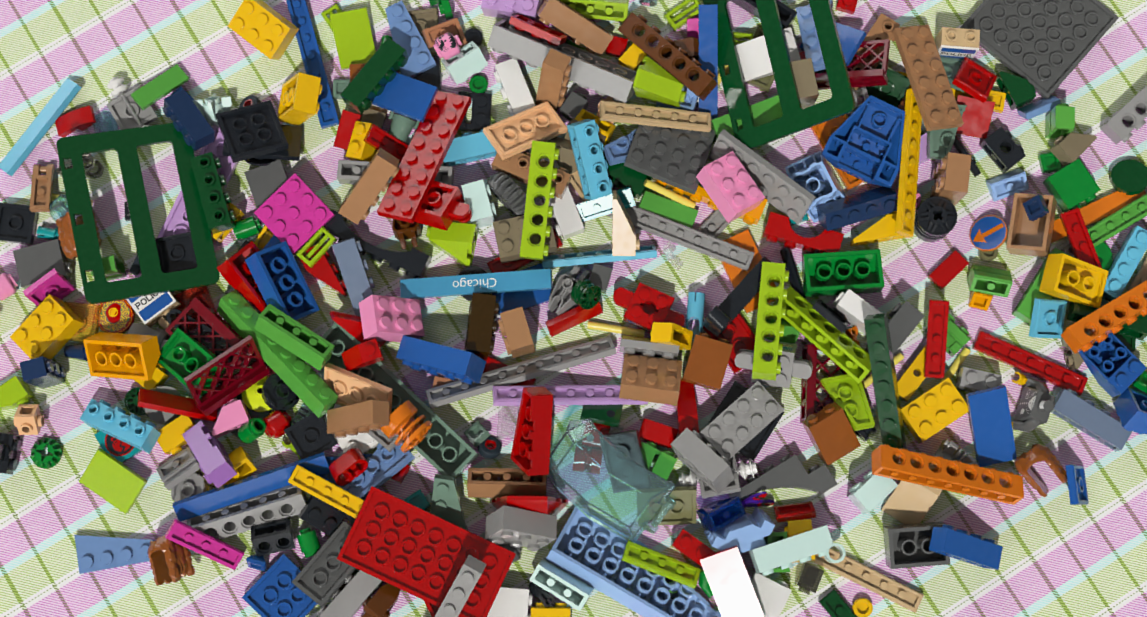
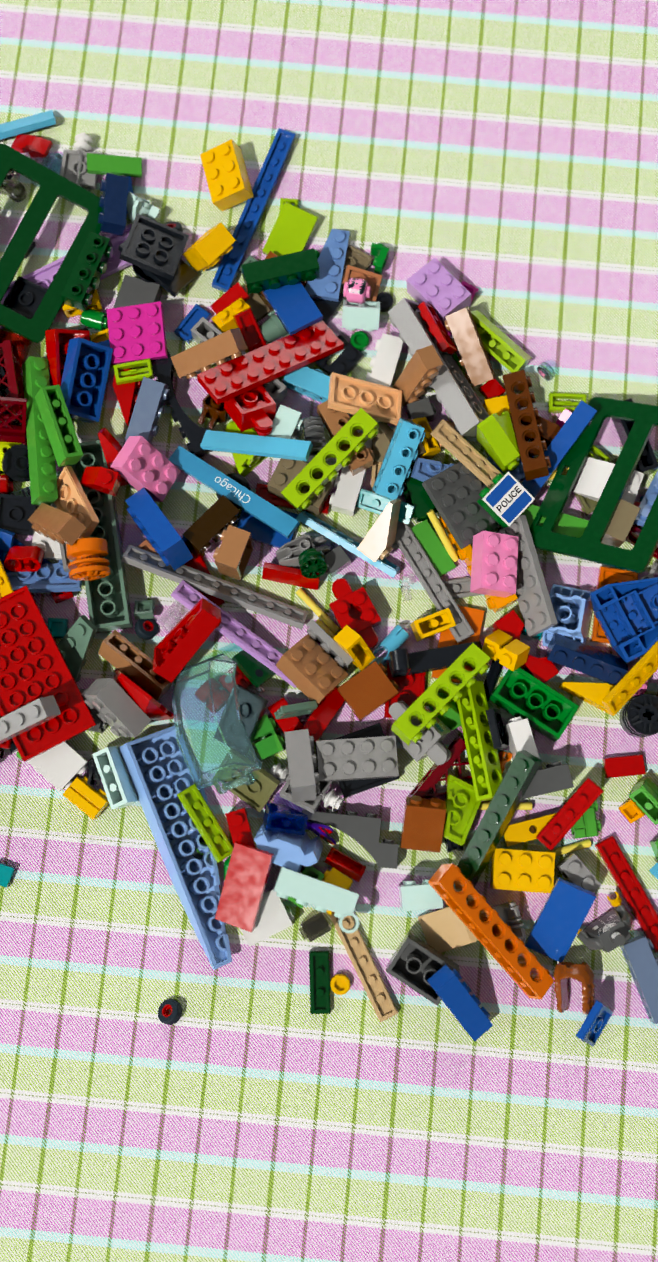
camera: 35 degrees right, 0 degrees up
none -> blue tile [174,304,212,344]
none -> medium azure tile [200,430,313,461]
none -> sand green tile [274,700,318,720]
none -> yellow slope [410,608,456,642]
none -> piece [477,471,535,528]
none -> yellow piece [482,629,530,671]

